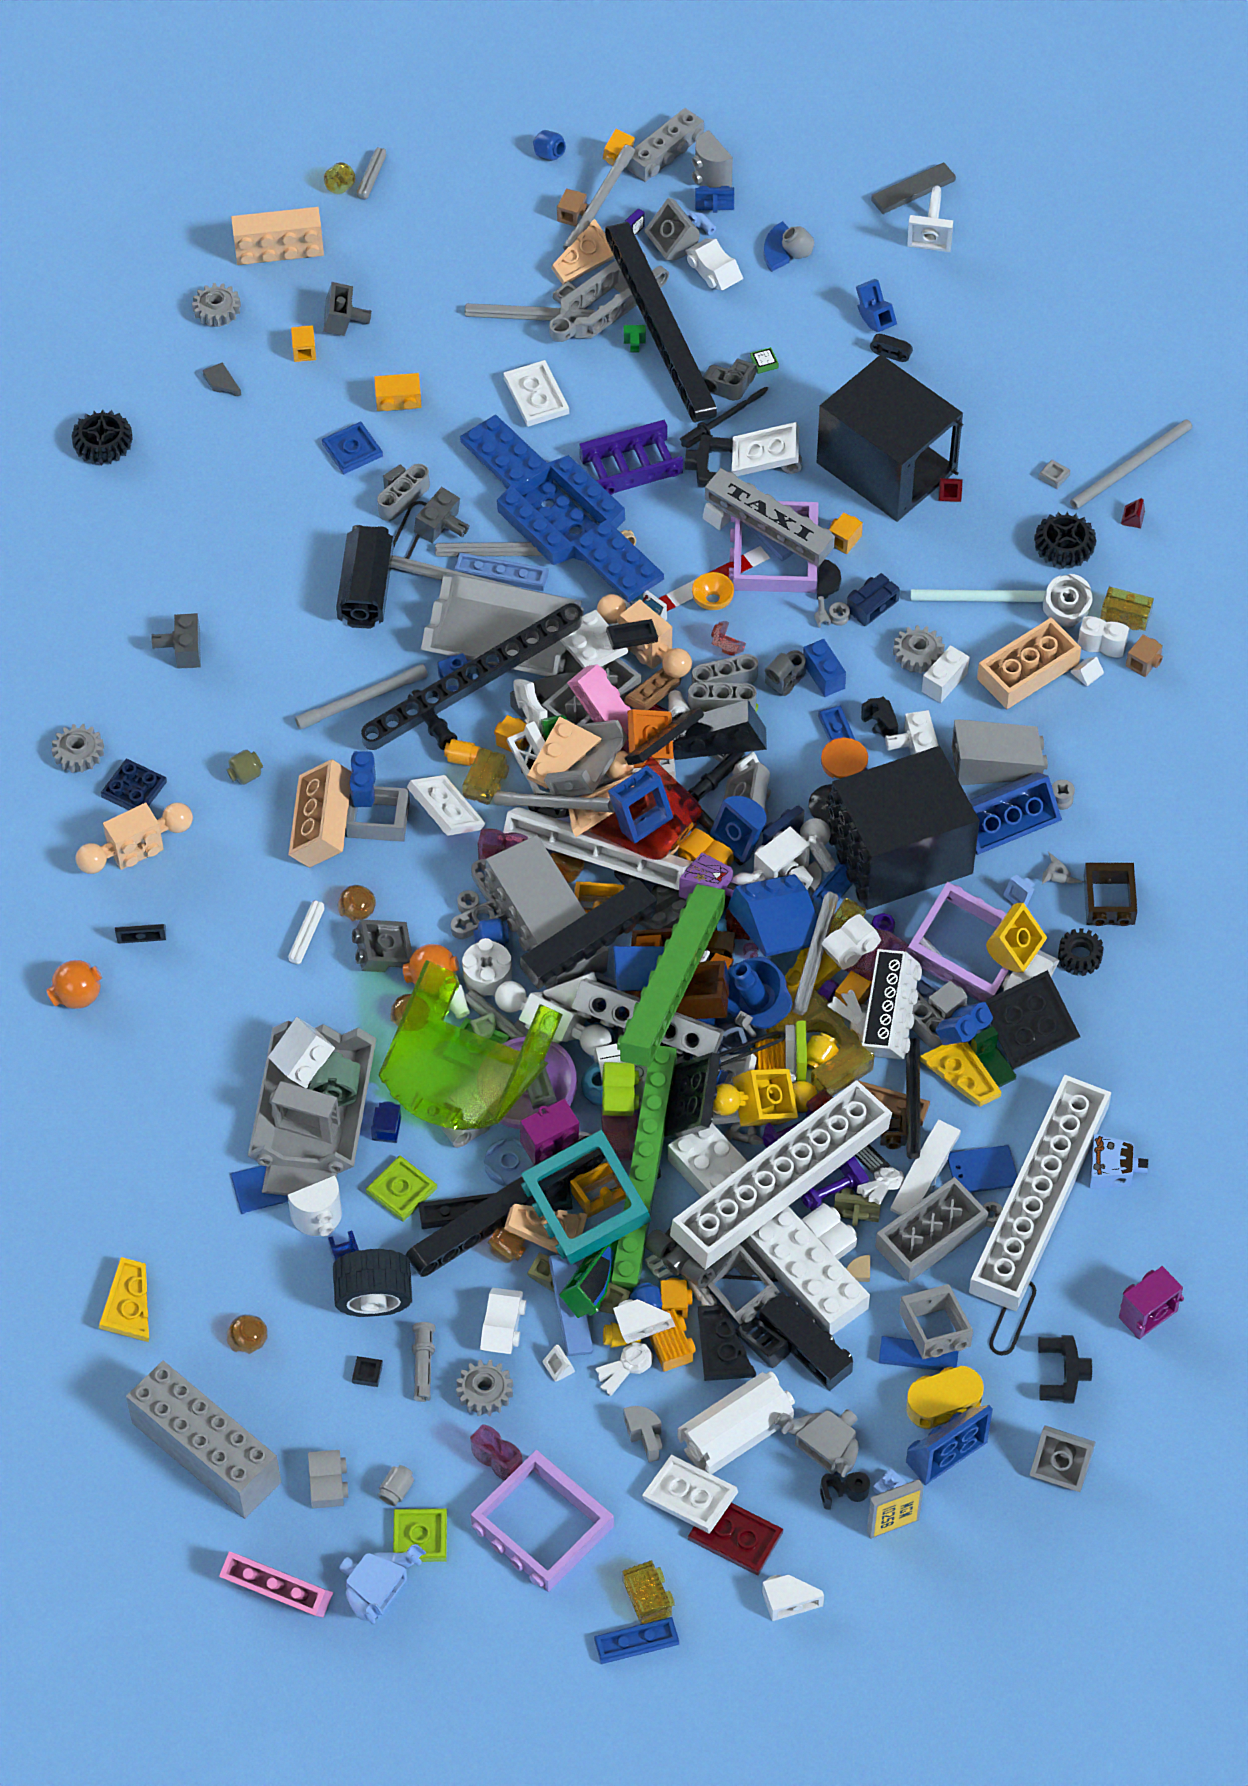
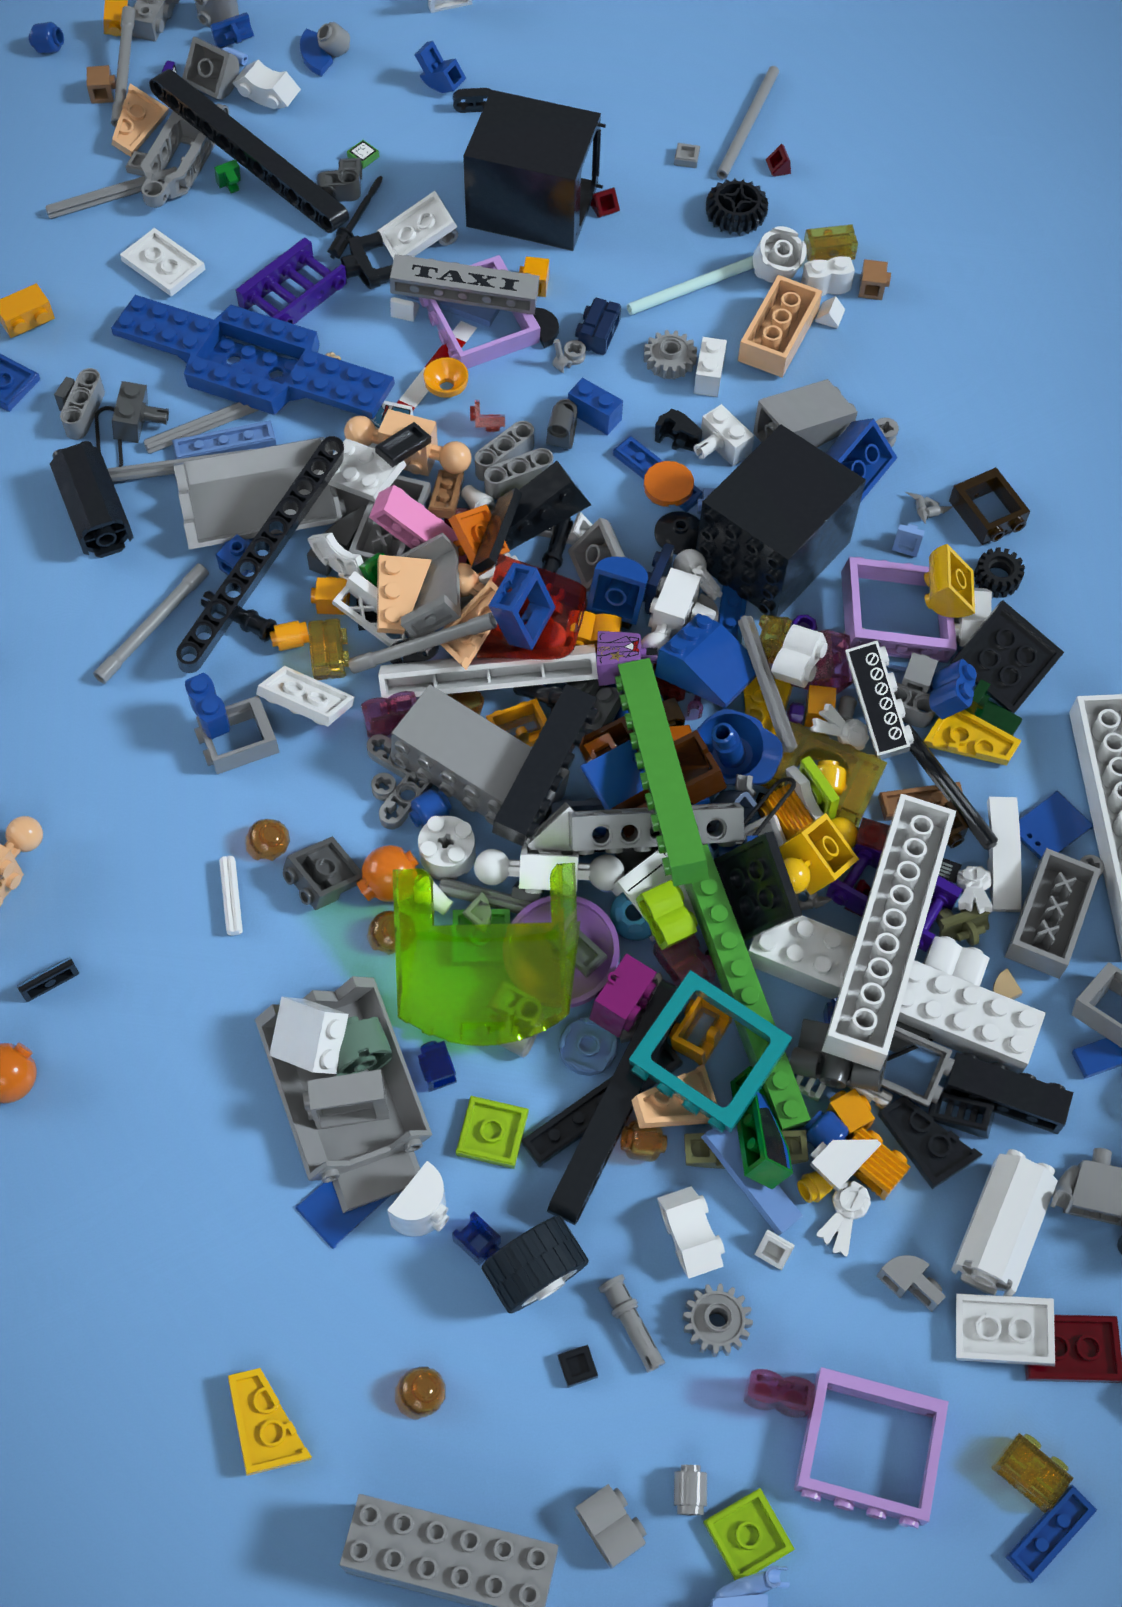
camera: 30 degrees left, 5 degrees up
olive head [226,750,263,785] -> none
light nougat brick [288,759,352,868] -> none

